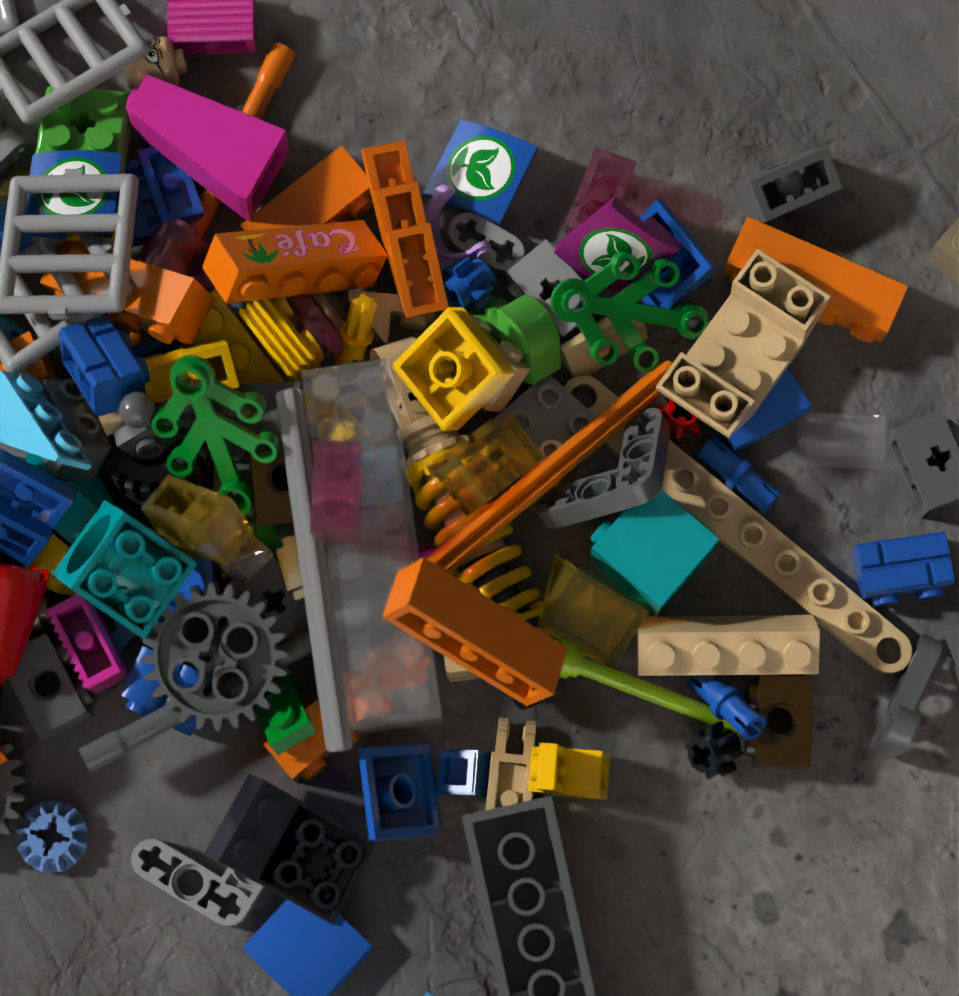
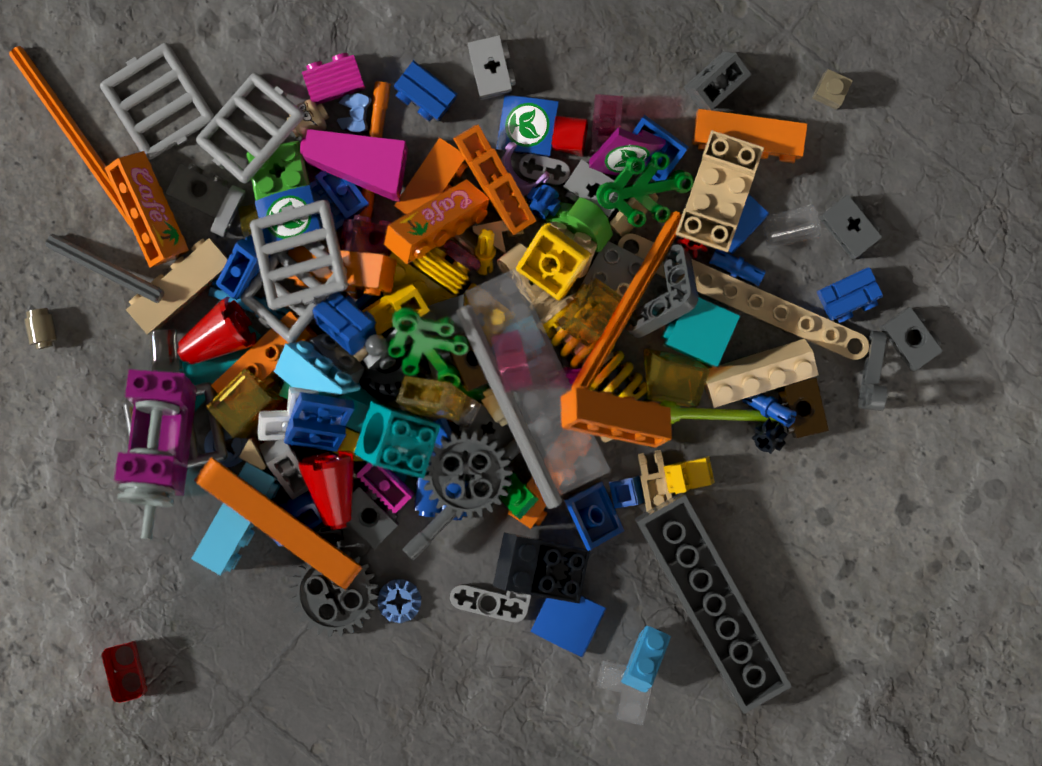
camera: 20 degrees left, 10 degrees up
none -> medium blue piece [337,94,372,133]
none -> blue brick [394,60,458,122]
none -> light grey brick [468,35,516,100]
none -> red piece [551,116,588,157]

